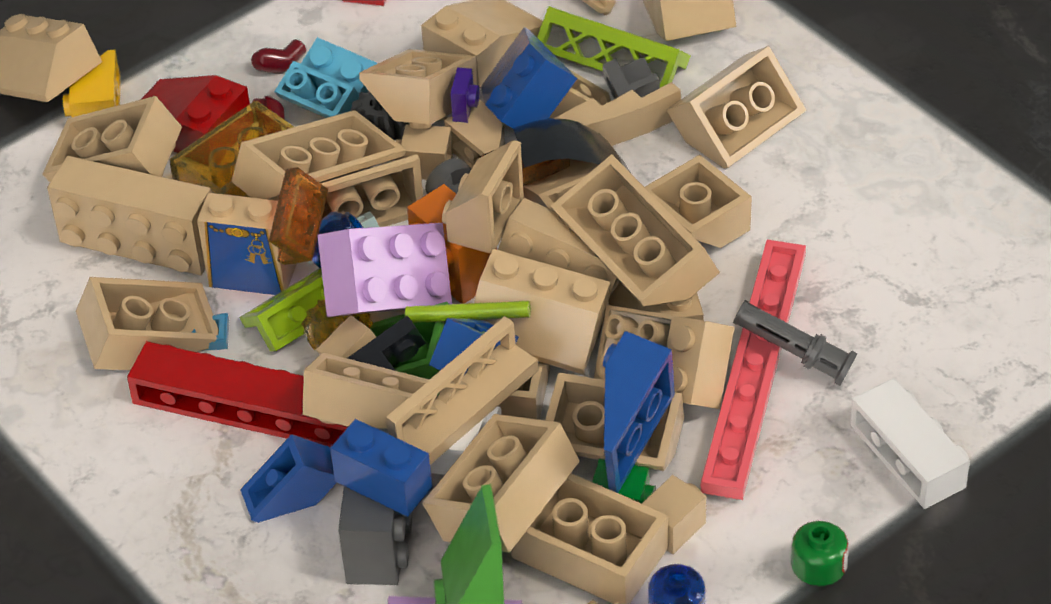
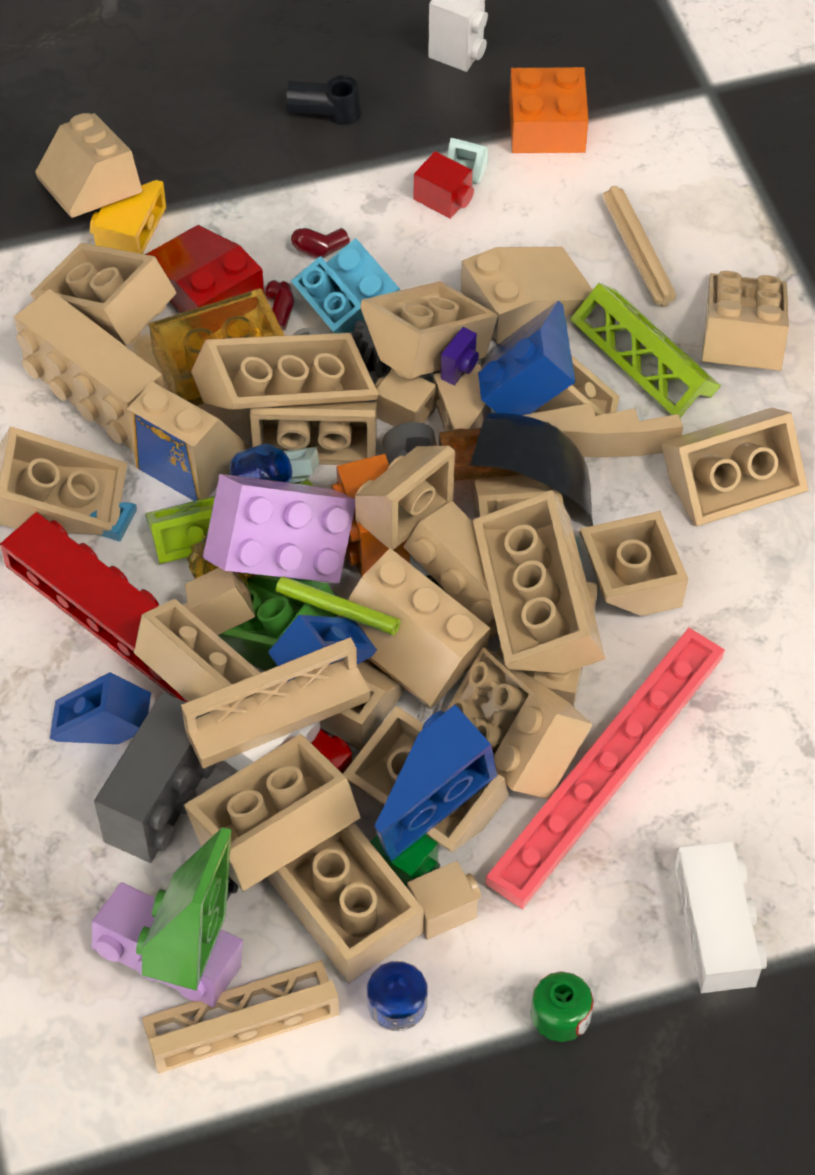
camera: 20 degrees right, 10 degrees up
clear orange bracket [269,167,328,265] -> none
blue brick [330,419,432,517] -> none
black slope [347,315,426,371] -> none
dark grey panel [603,58,660,99] -> none
dark grey pin [733,300,858,386] -> none

